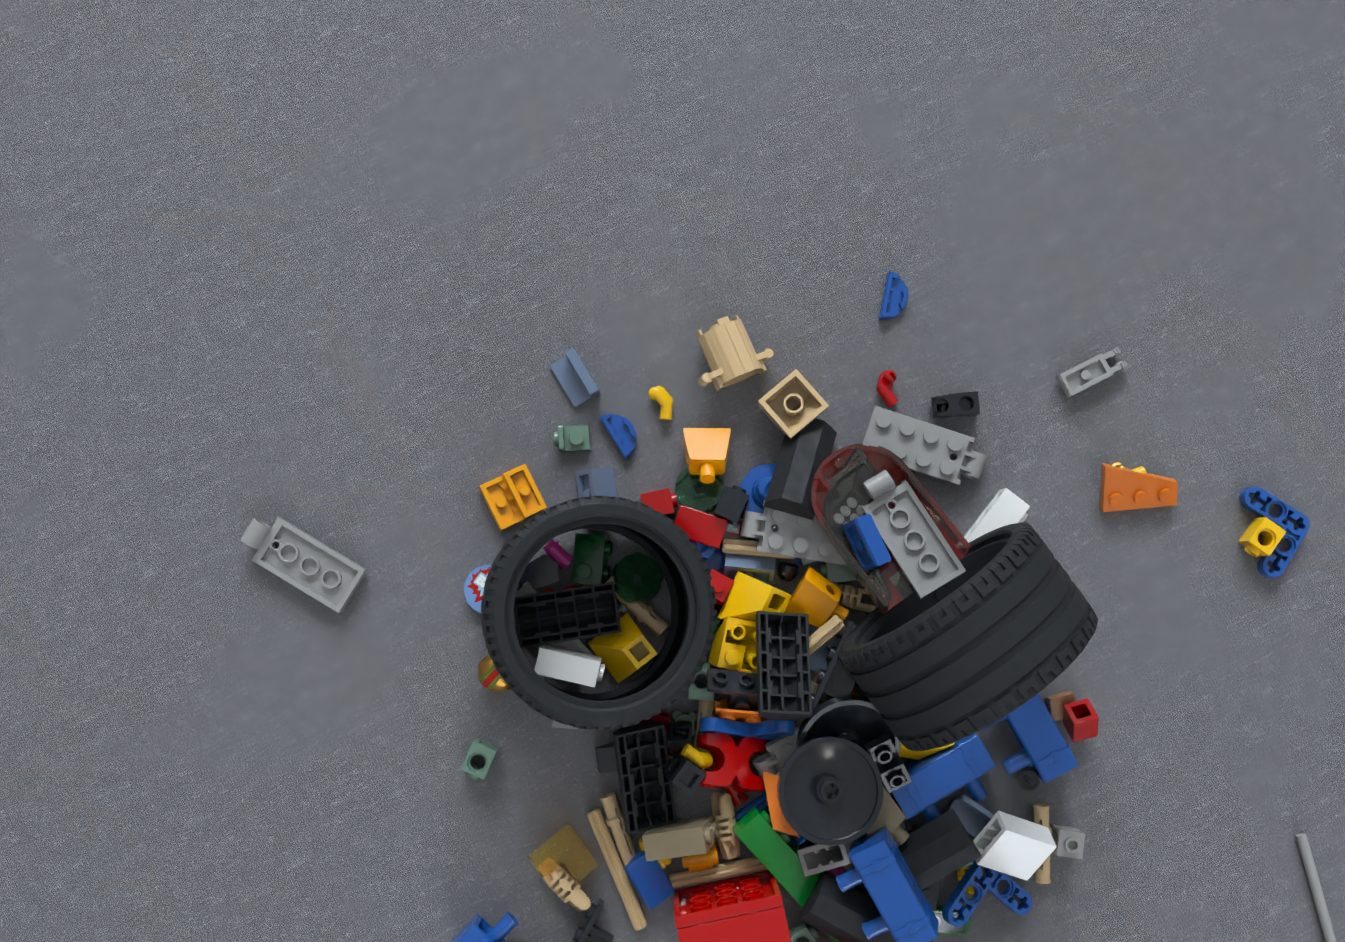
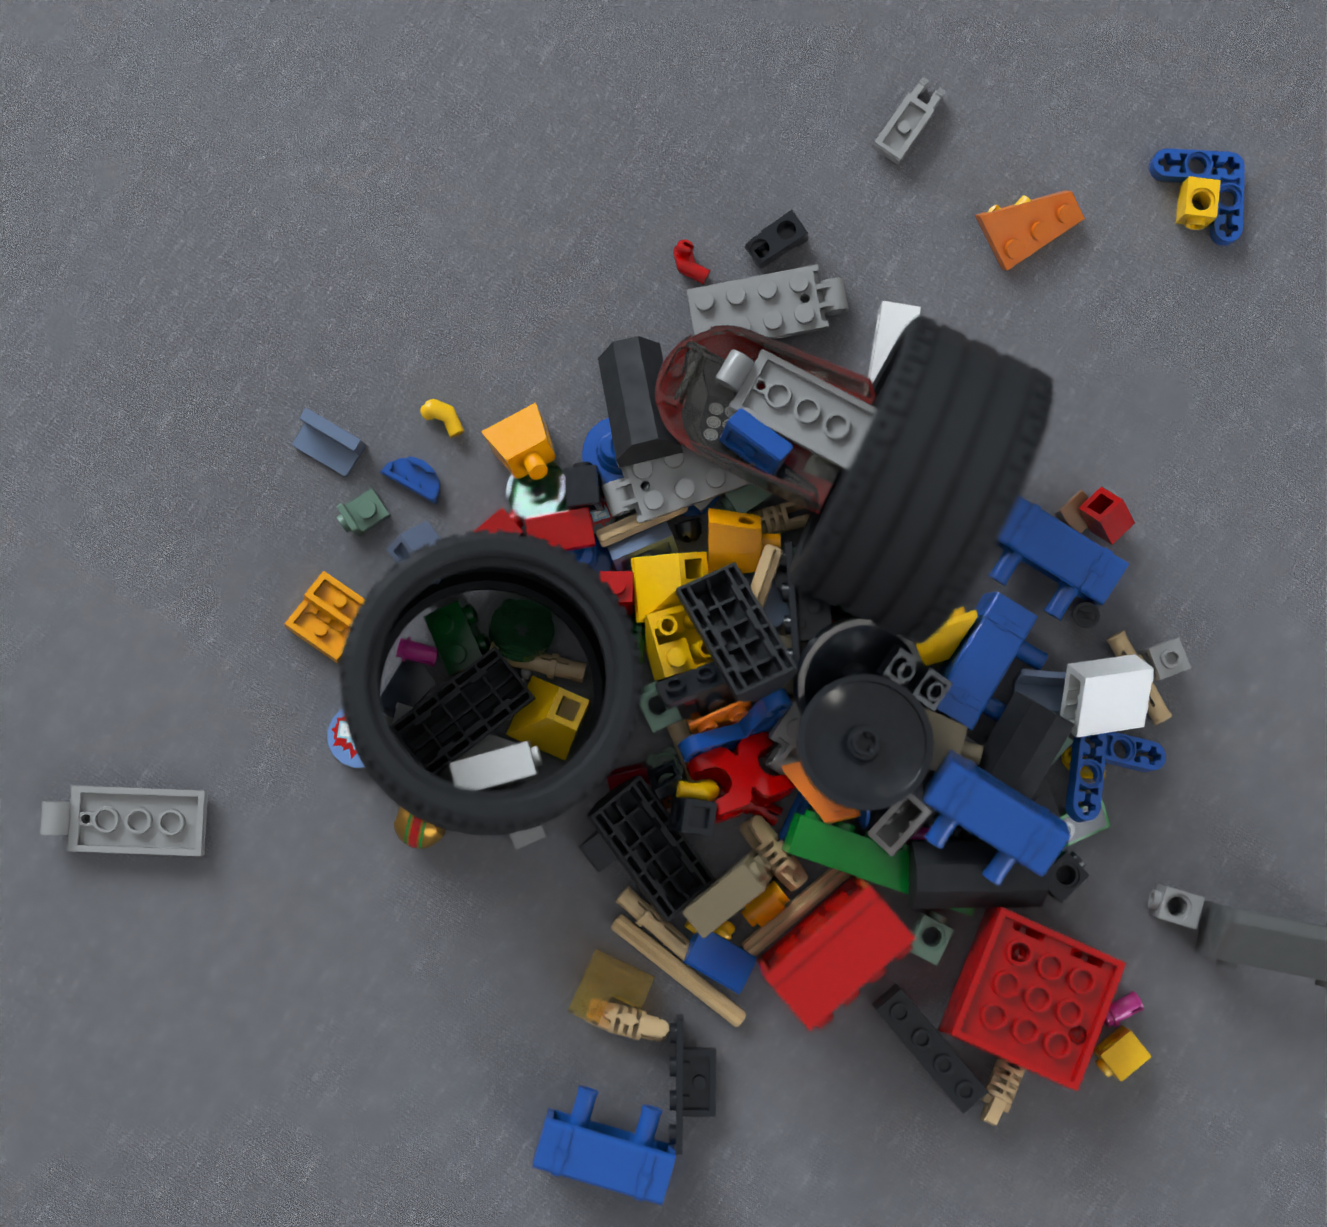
camera: 25 degrees left, 0 degrees up
sand green brick [461,738,499,781] -> none
tan container [696,315,774,391] -> none
tan slope [758,369,829,439] -> none
blue tile [878,271,908,320] -> none

